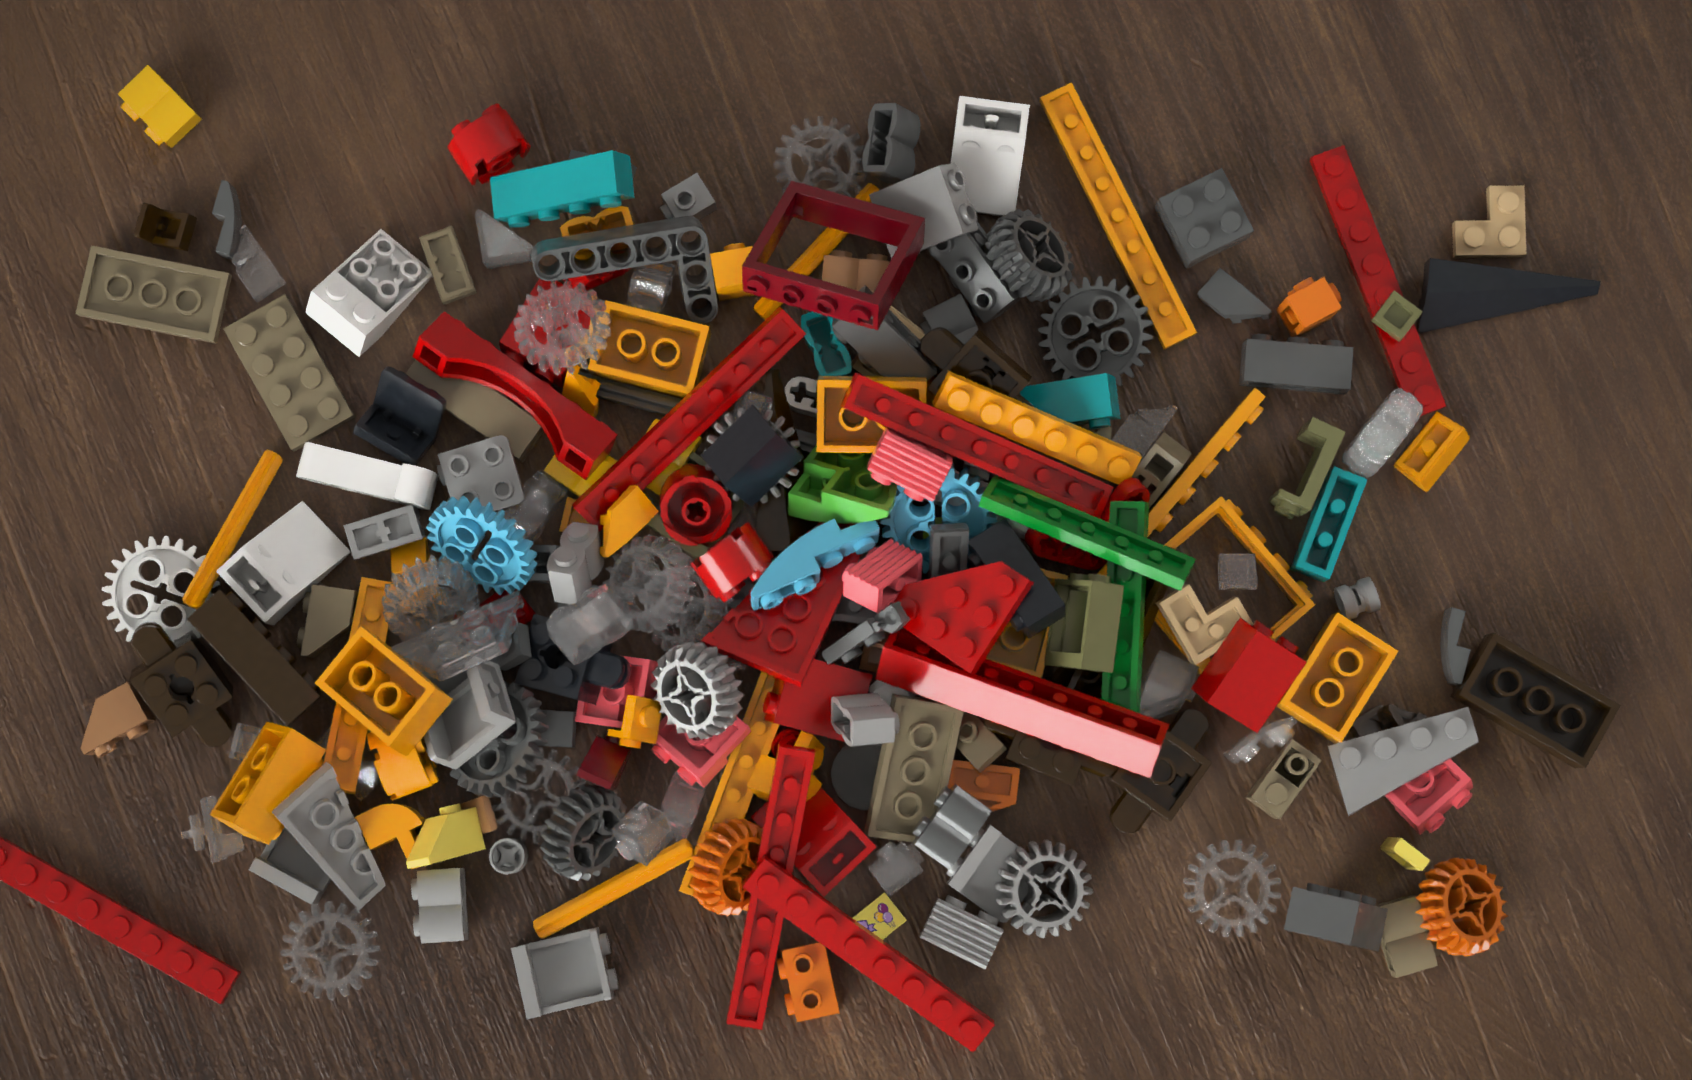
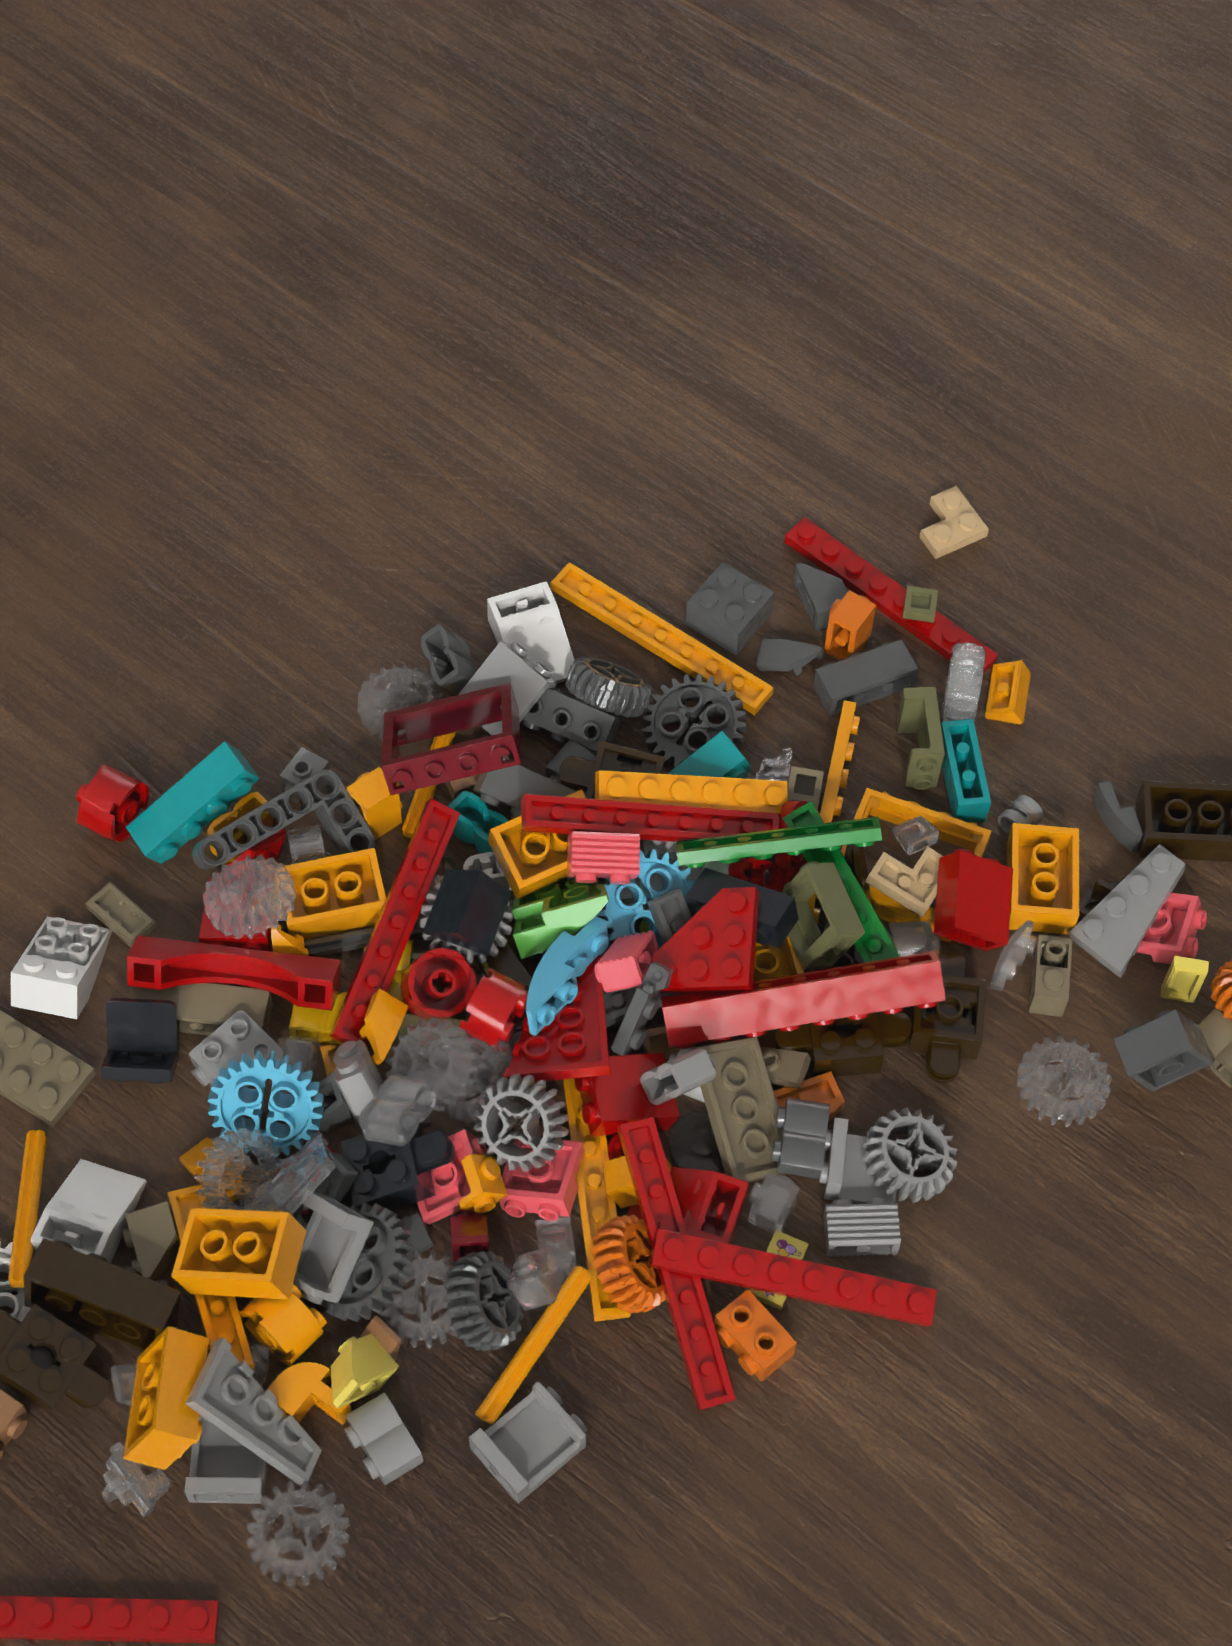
camera: 30 degrees left, 25 degrees down
white beam [296,442,439,510] -> none
light grey hinge [343,504,425,560] -> none
clear slope [475,209,534,269] -> none
light grey wheel [489,838,529,874] -> none
black wedge [1416,258,1600,334] -> none
none -> dark grey slope [793,563,851,631]

